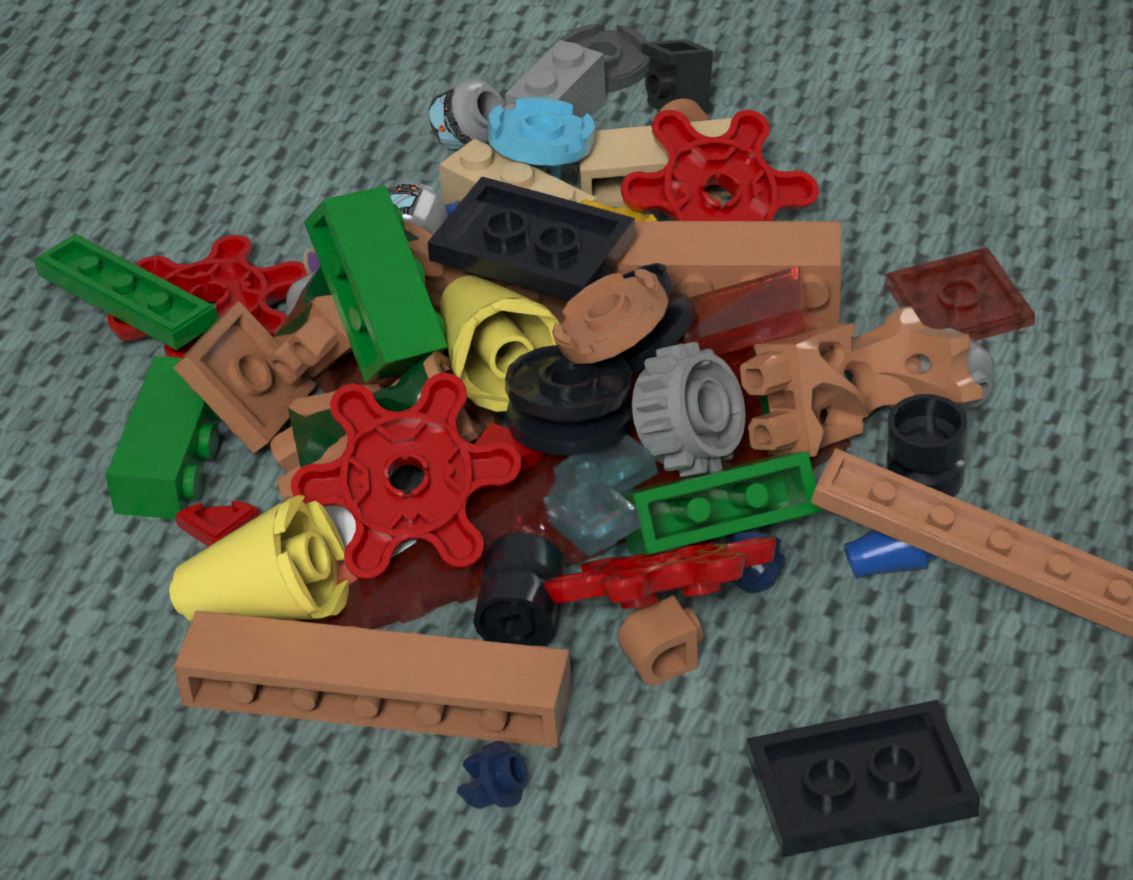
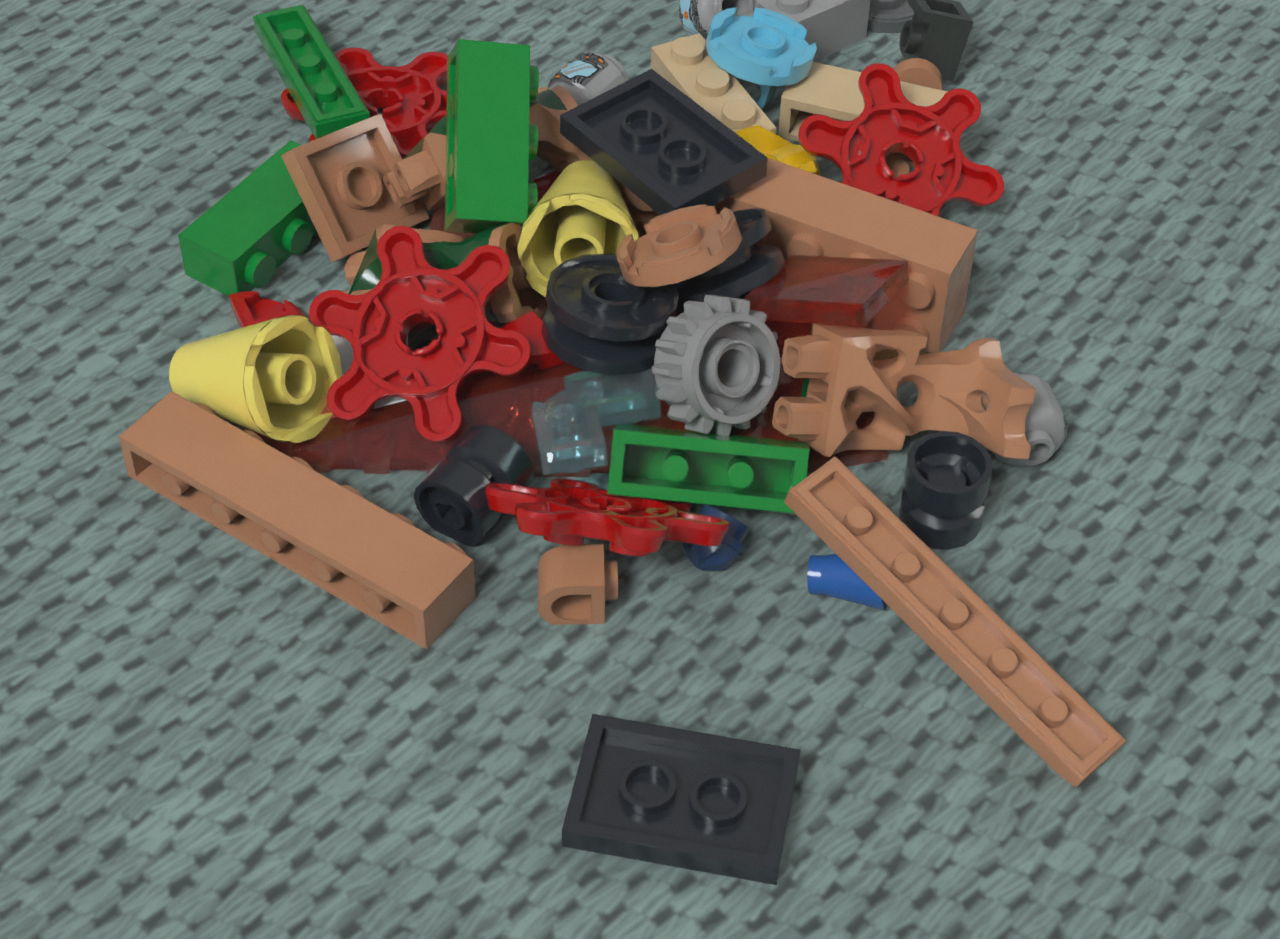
camera: 20 degrees right, 5 degrees up
dark blue plate [457,741,528,809] -> none
clear red tile [885,247,1035,341] -> none

